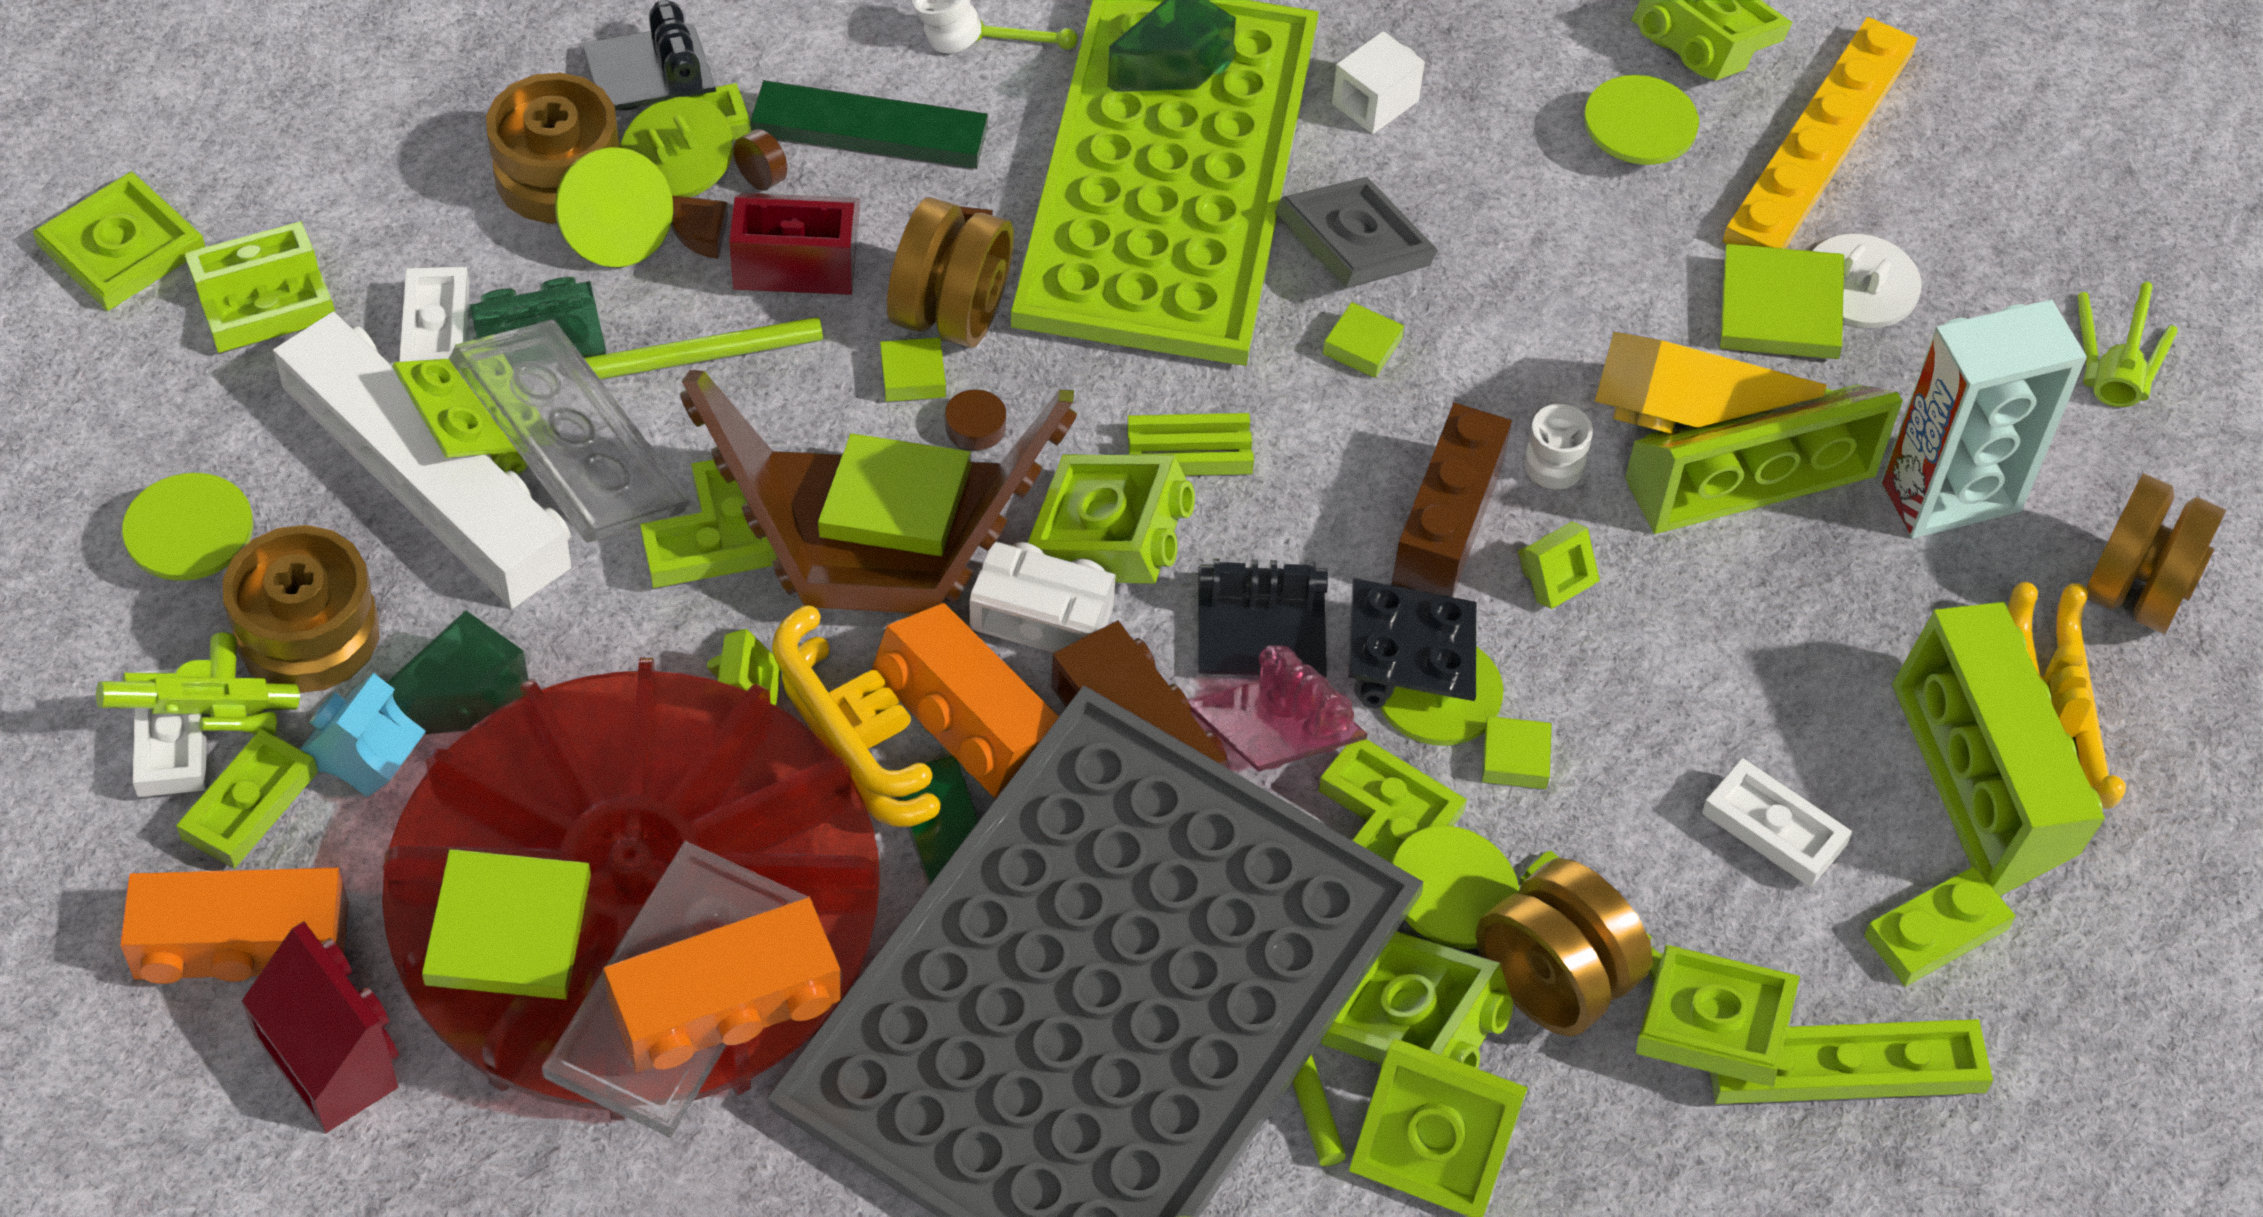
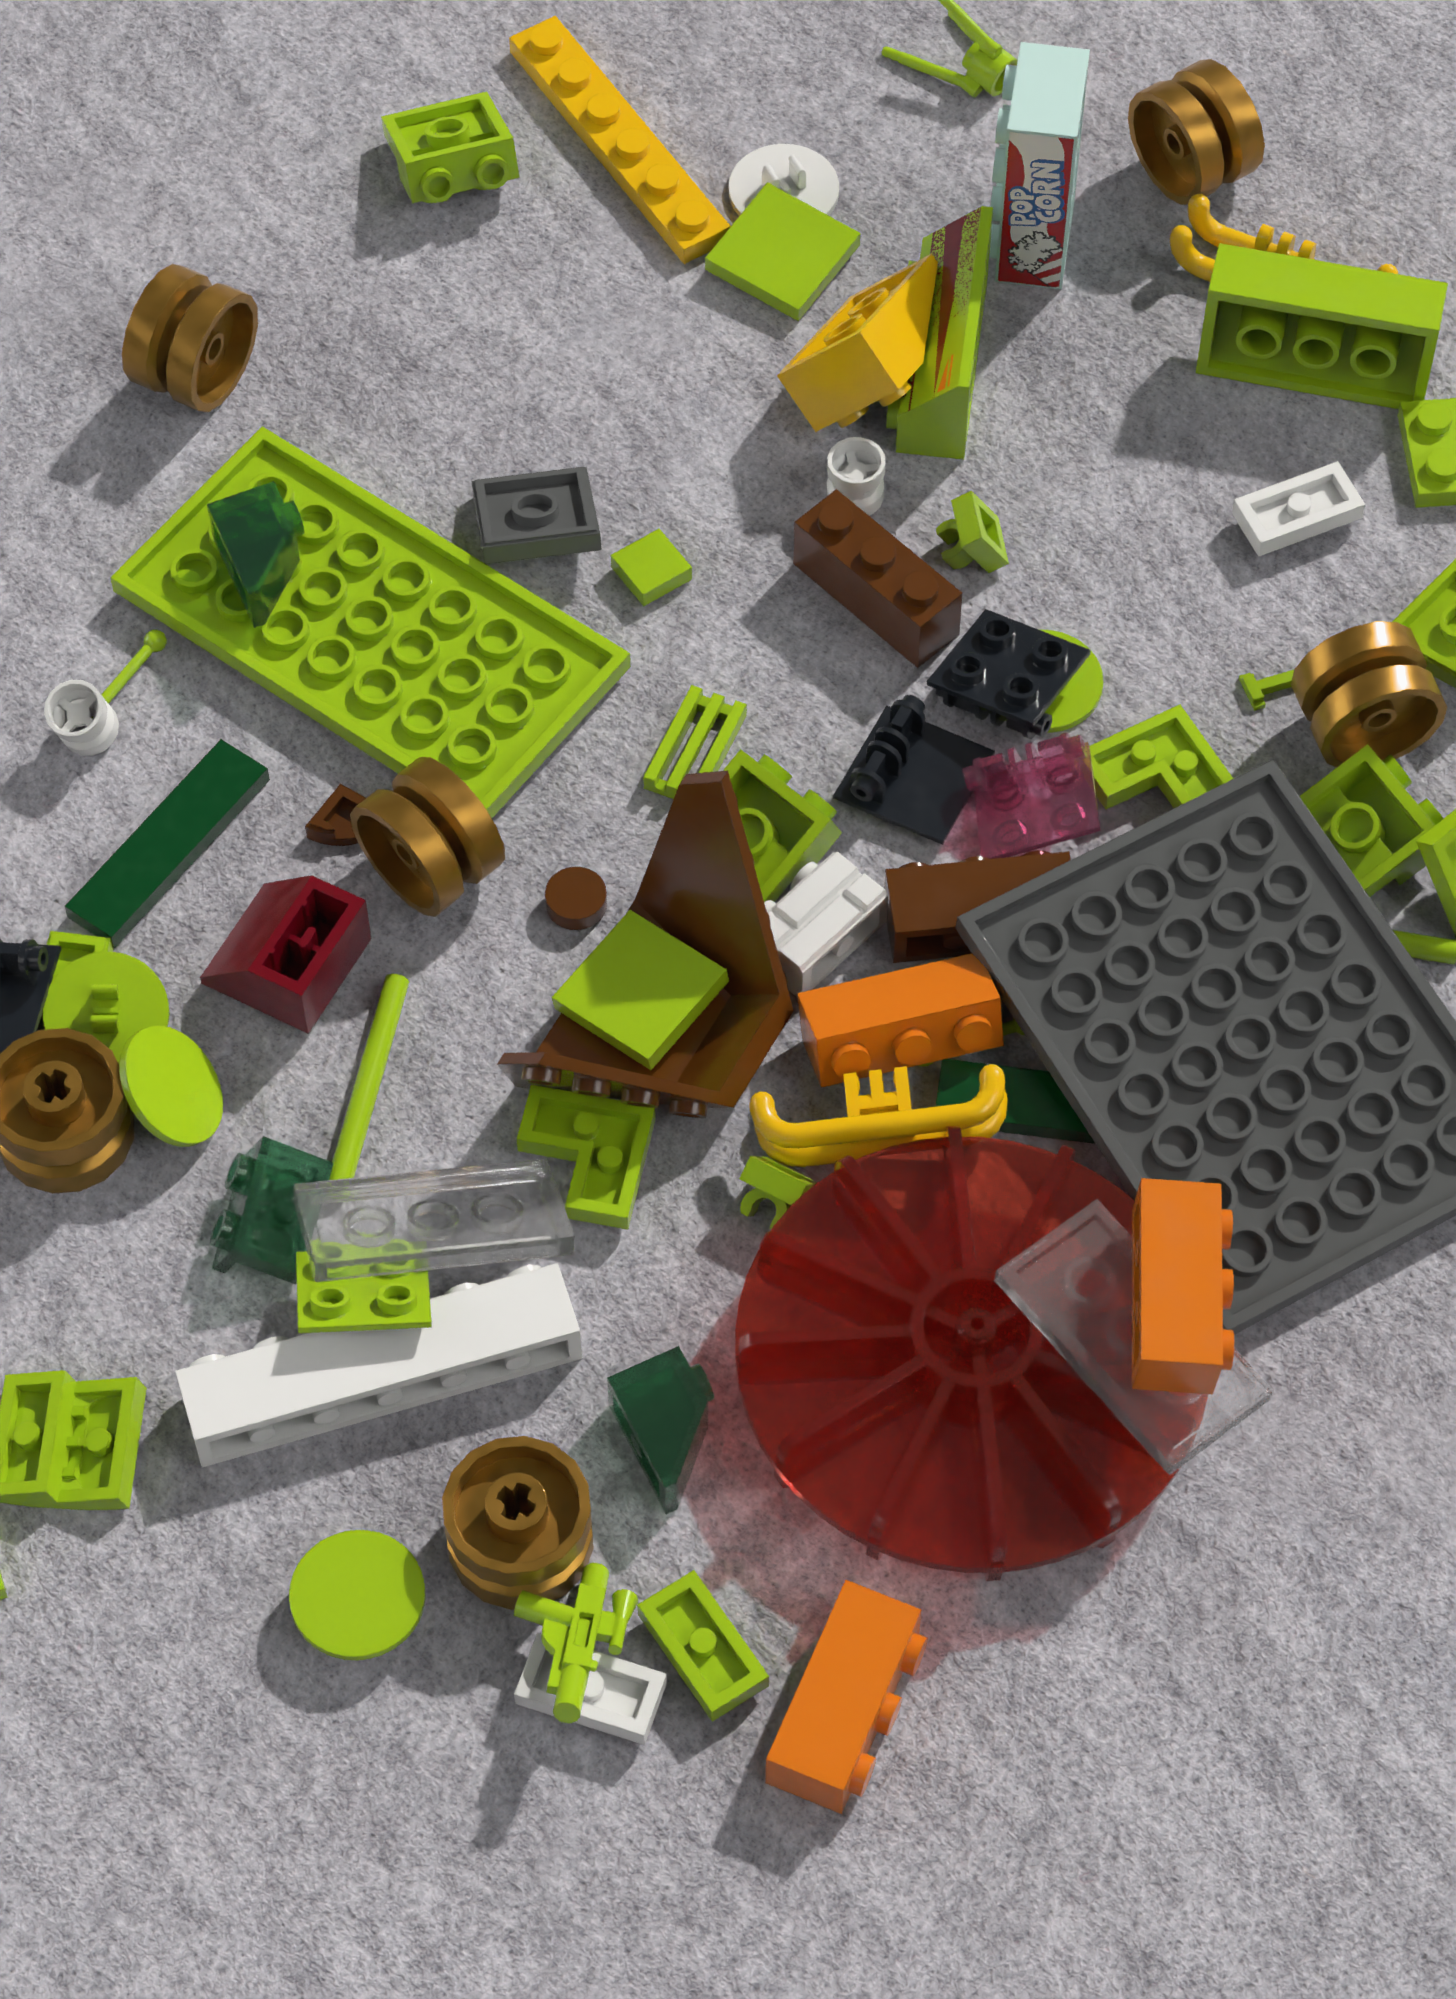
camera: 60 degrees left, 5 degrees up
dark red slope [241,921,399,1133] -> none
medium azure brick [299,673,426,798] -> none
white plate [399,267,470,362] -> none
lime tile [422,849,591,1000] -> none
reddish brown tile [671,195,728,259] -> none
reddish brown tile [733,129,787,191] -> none
lime tile [880,337,946,402] -> none
white brick [1332,31,1425,135] -> none
lime piece [1391,825,1520,949] -> none
lime tile [1482,716,1552,790] -> none
lime piece [1584,75,1699,165] -> none

